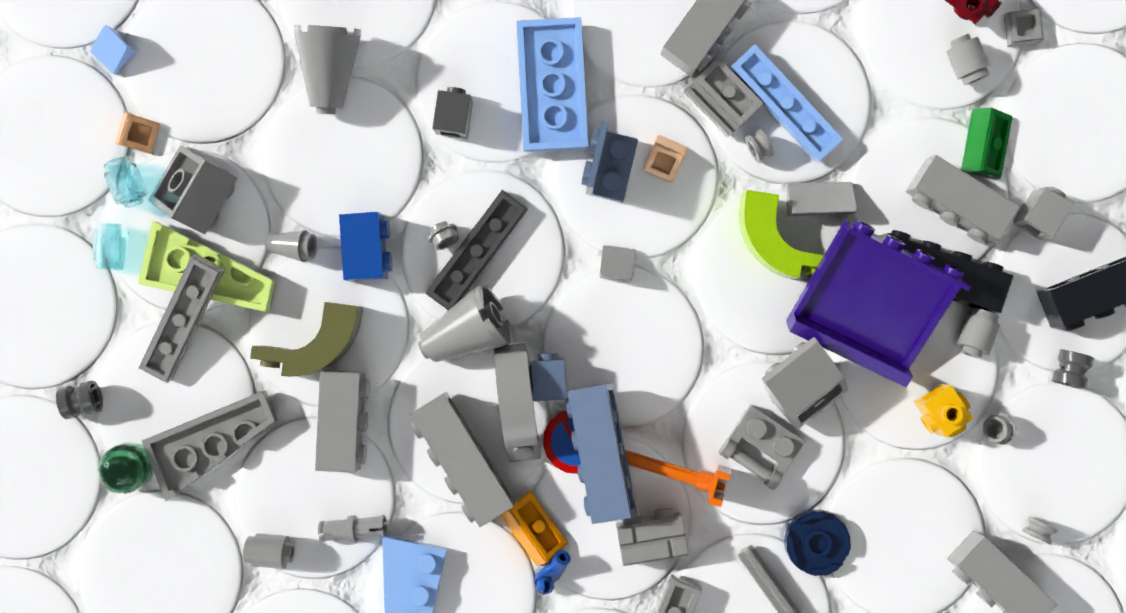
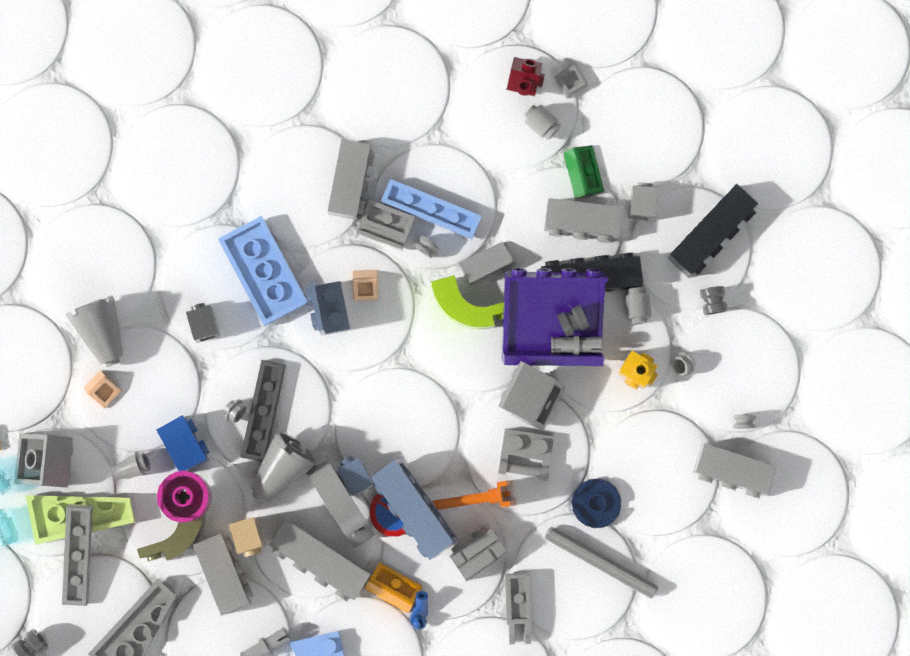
camera: 30 degrees left, 5 degrees down
light grey slope [599,245,635,281] -> none
none -> light nougat slope [84,371,122,409]
none -> dark pink brick [157,471,212,522]
none -> tan brick [229,517,266,557]
none -> light grey pin [551,335,602,355]
none -> dark grey wheel [557,304,590,337]

